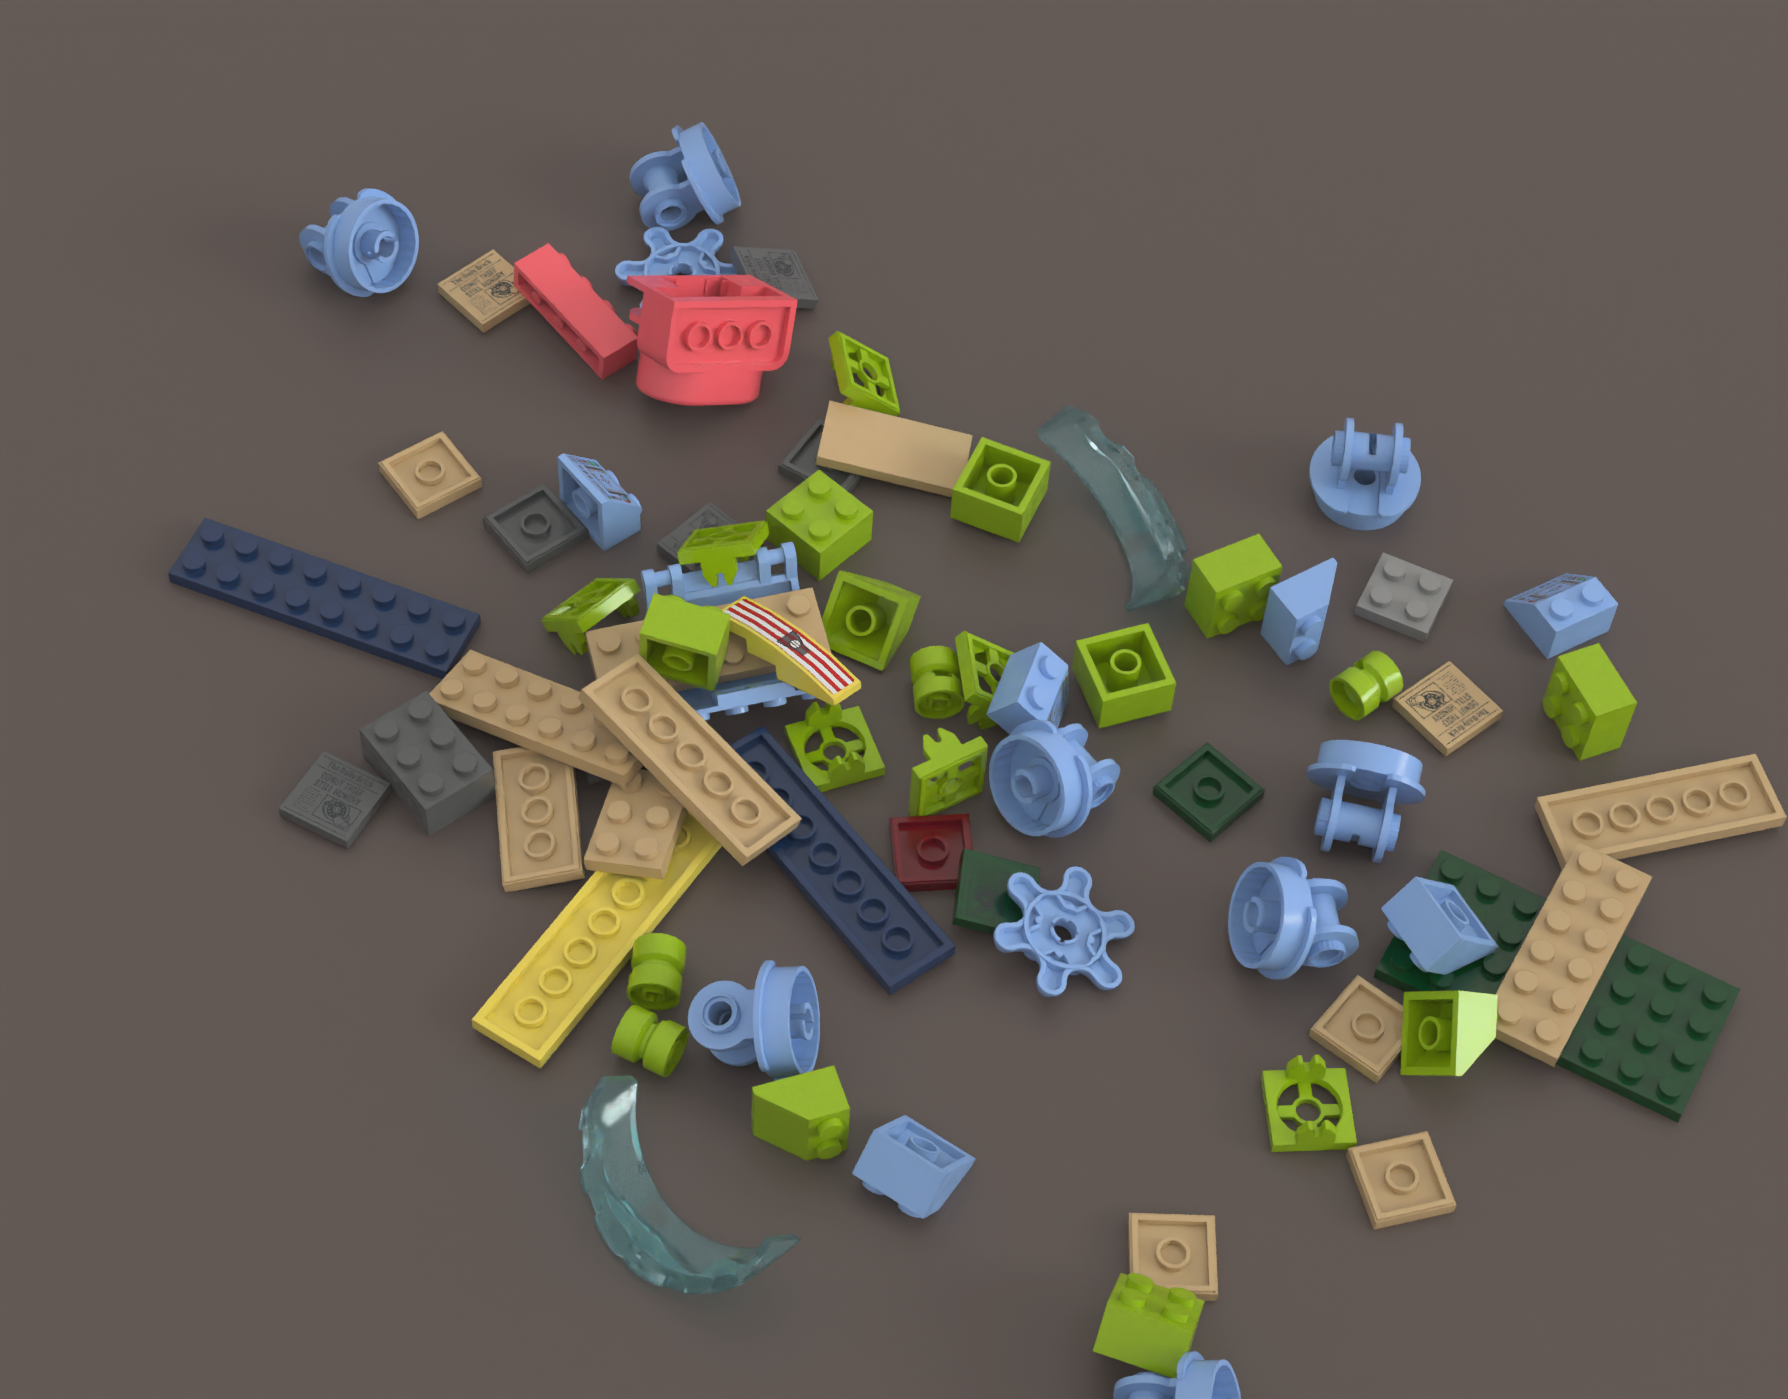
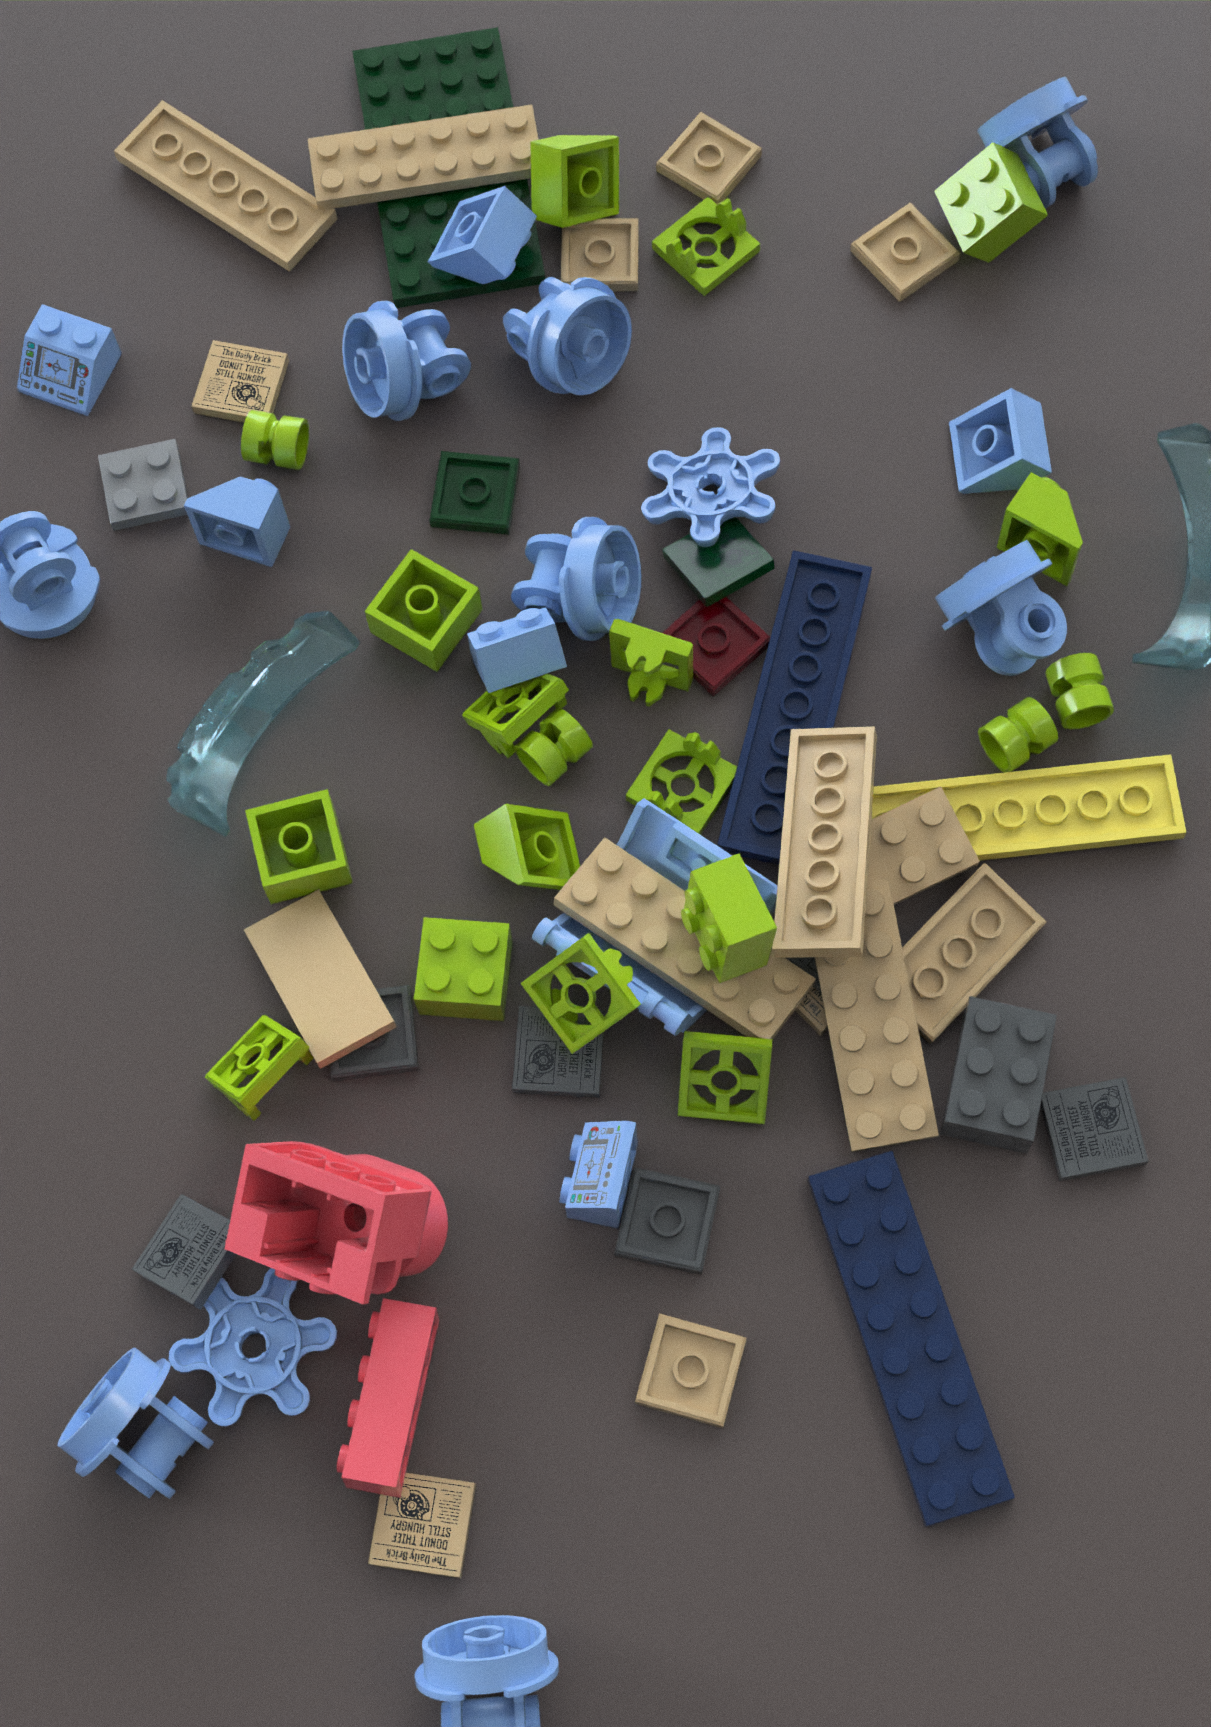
camera: 120 degrees left, 15 degrees up
slope [722,596,861,706] -> none
lime brick [1184,534,1283,639] -> none
lime brick [1542,643,1637,761] -> none

